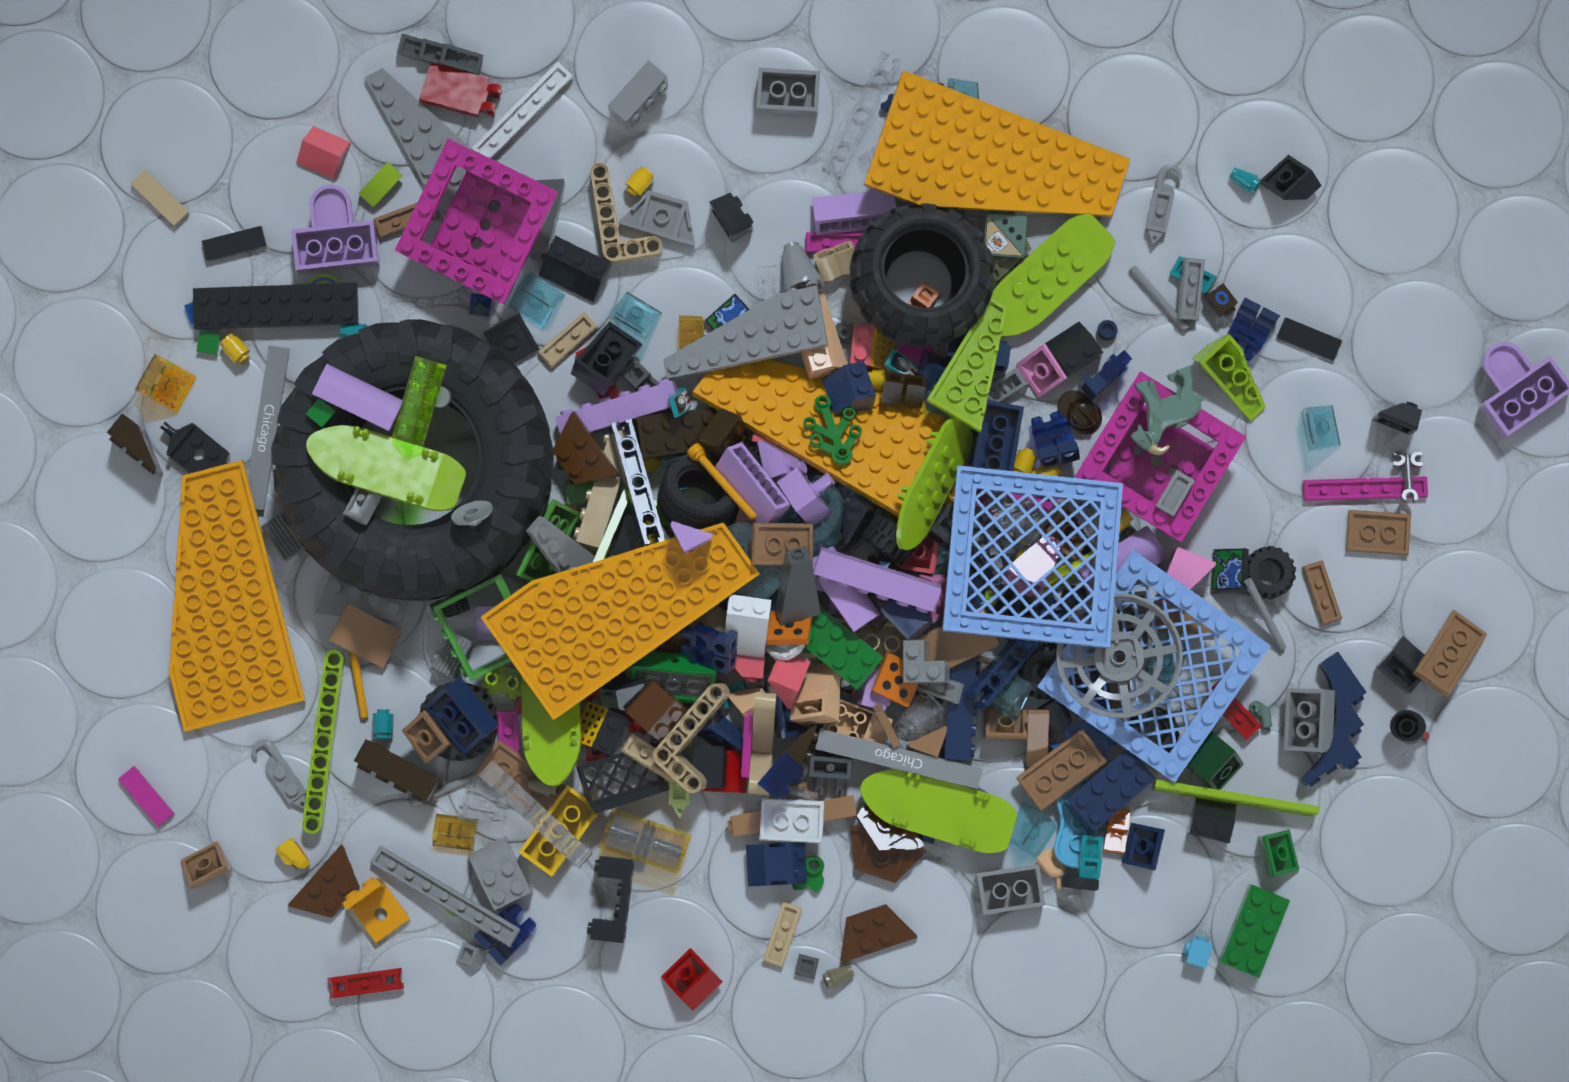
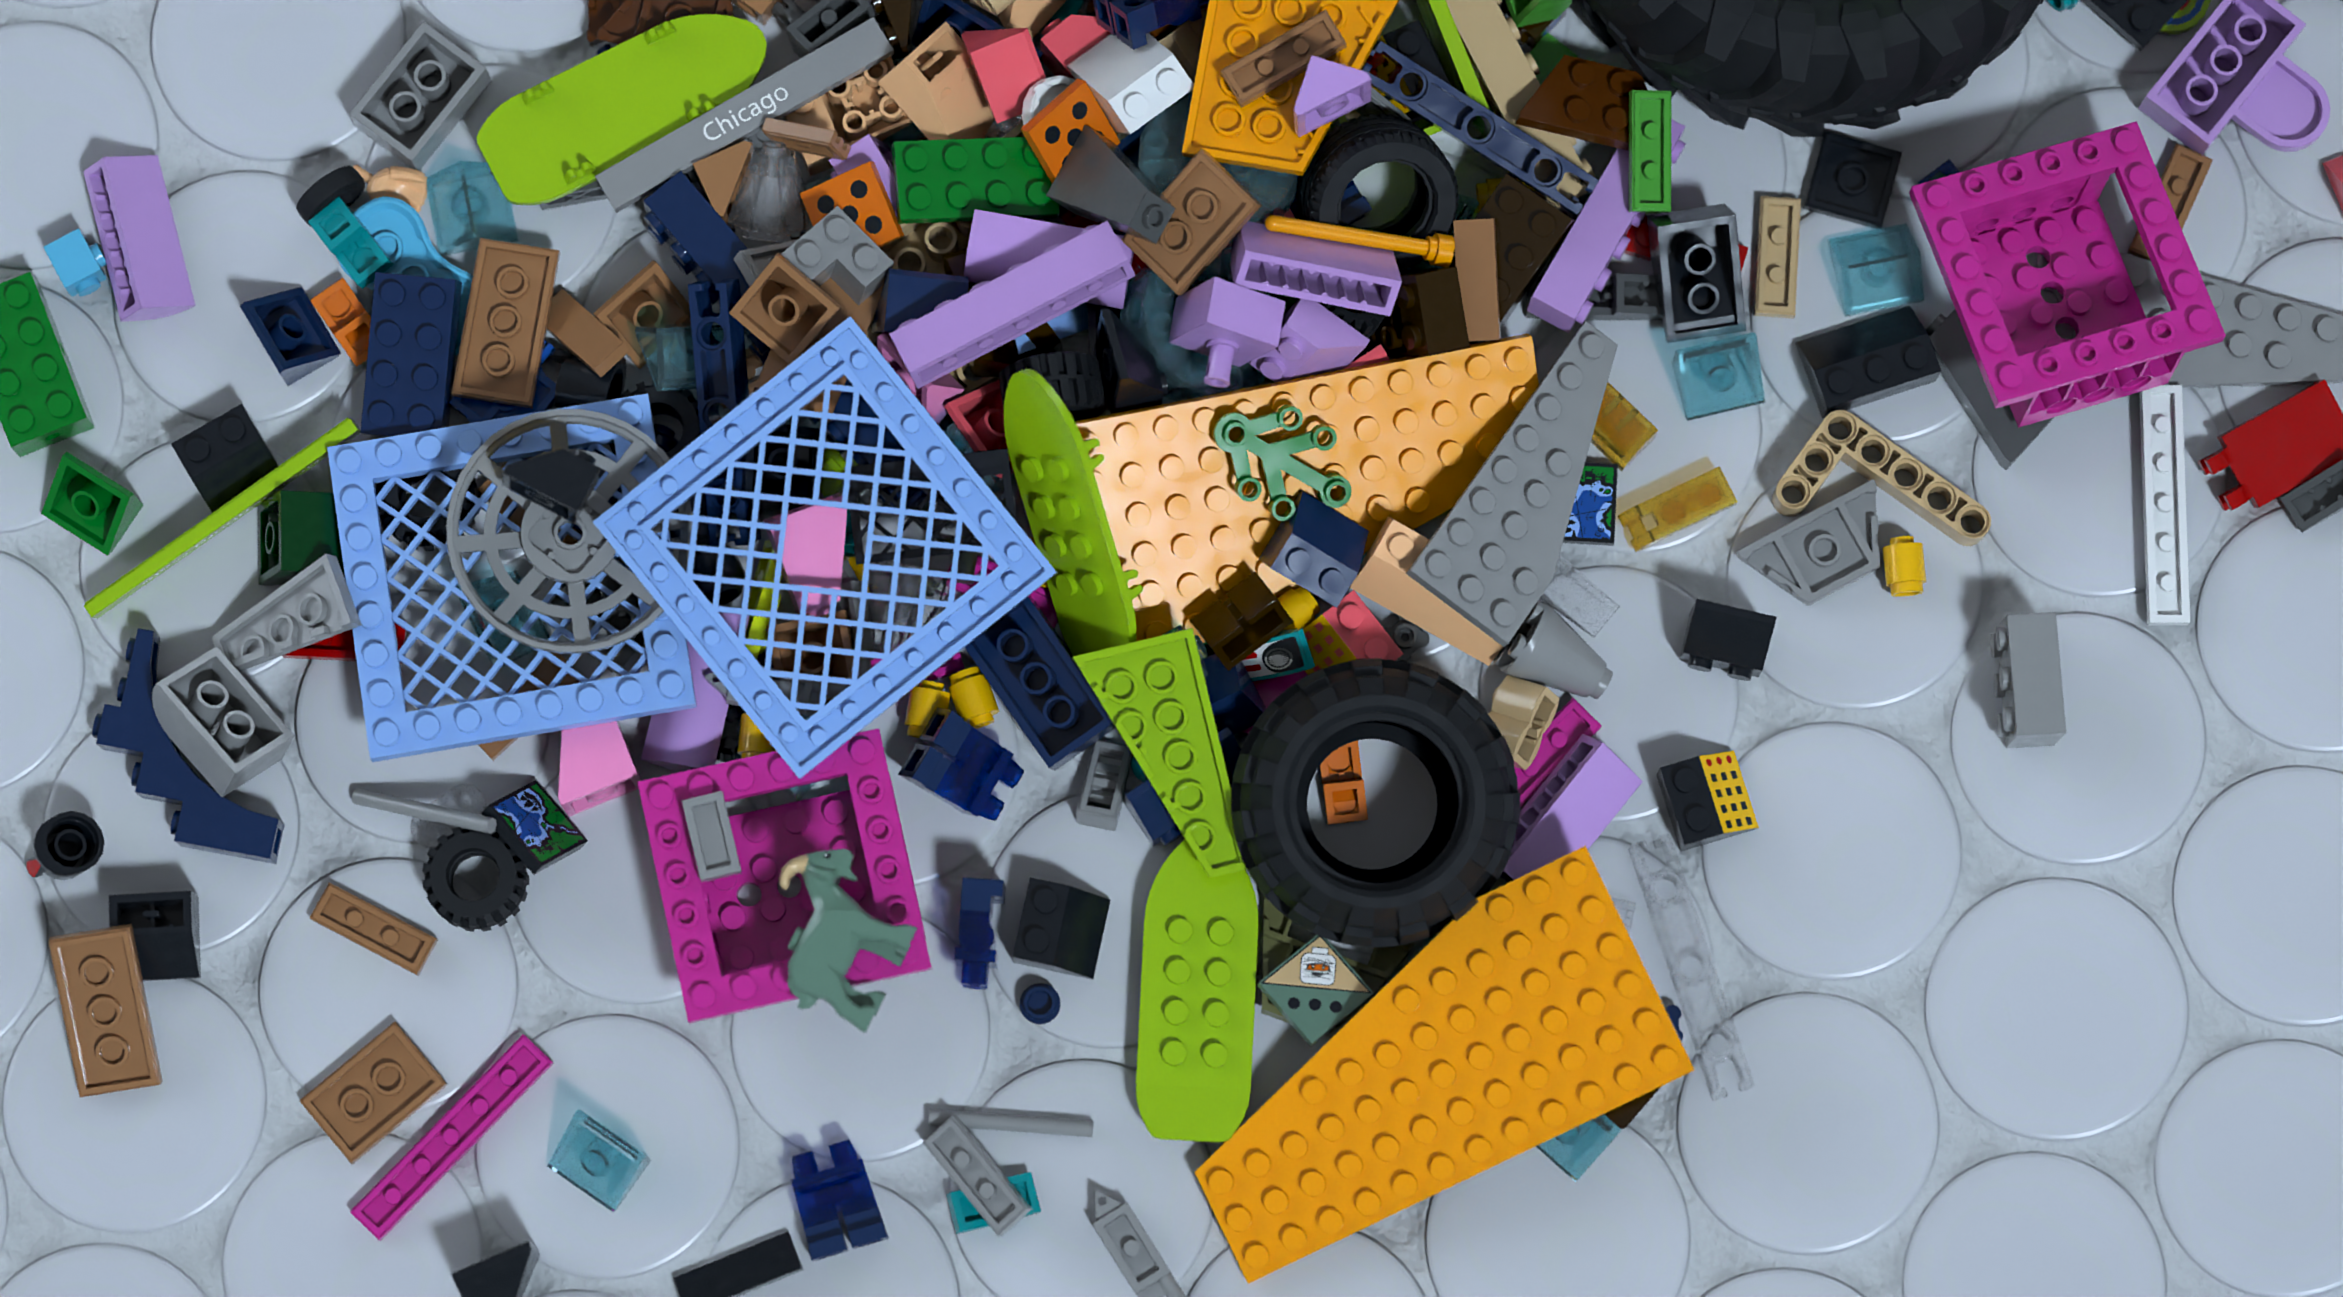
camera: 135 degrees right, 5 degrees down
lime slope [358,162,403,208] -> none
slope [668,387,691,418] -> none
light grey brick [756,68,820,116] -> none
bright pink slope [1017,343,1067,398] -> none
dark brown piece [1057,390,1102,434] -> none
lime wedge [1192,334,1266,421] -> none
dark brown brick [1205,283,1238,317] -> none
sand green arm [1249,701,1272,728] -> none
flat silver bar [1392,451,1423,503] -> none
none -> lavender brick [83,155,195,322]
none -> light grey wing [211,554,361,672]
none -> black slope [502,448,600,524]
none -> medium nougat slope [729,253,841,364]
none -> medium nougat tile [1220,10,1347,108]
none -> medium nougat tile [1453,218,1501,342]
none -> clear yellow plate [1618,466,1737,552]
none -> bright green tile [1629,90,1671,213]
none -> black slope [1656,751,1759,852]

